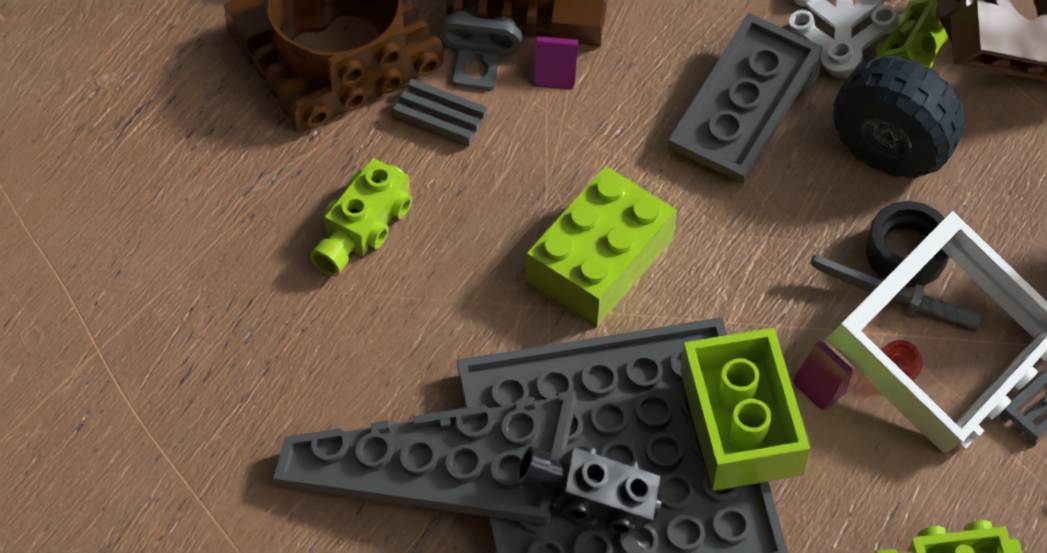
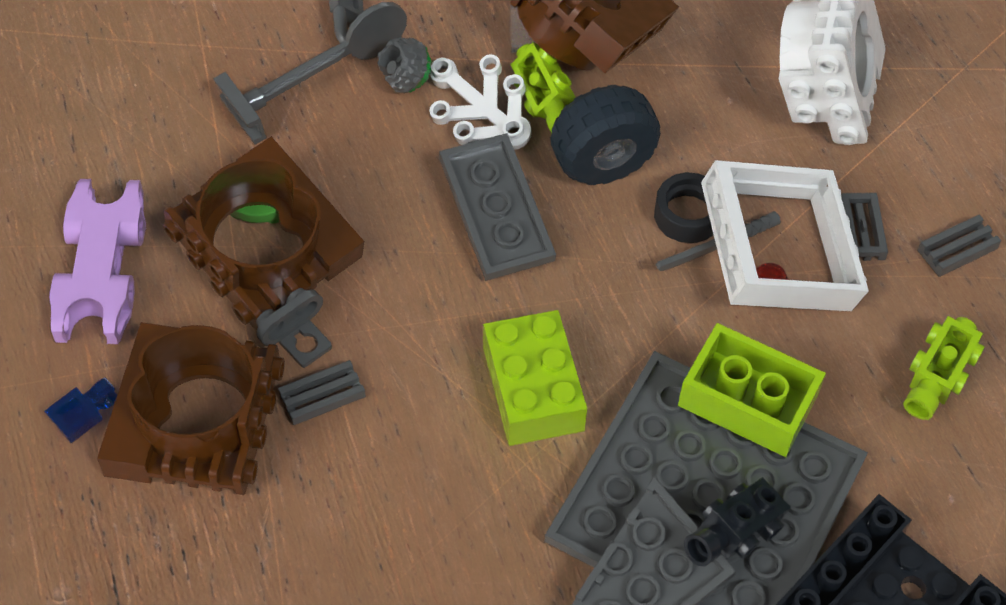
camera: 50 degrees left, 0 degrees up
lime brick [310,158,412,276] -> none
magenta slope [533,36,579,89] -> none
magenta slope [794,341,853,410] -> none

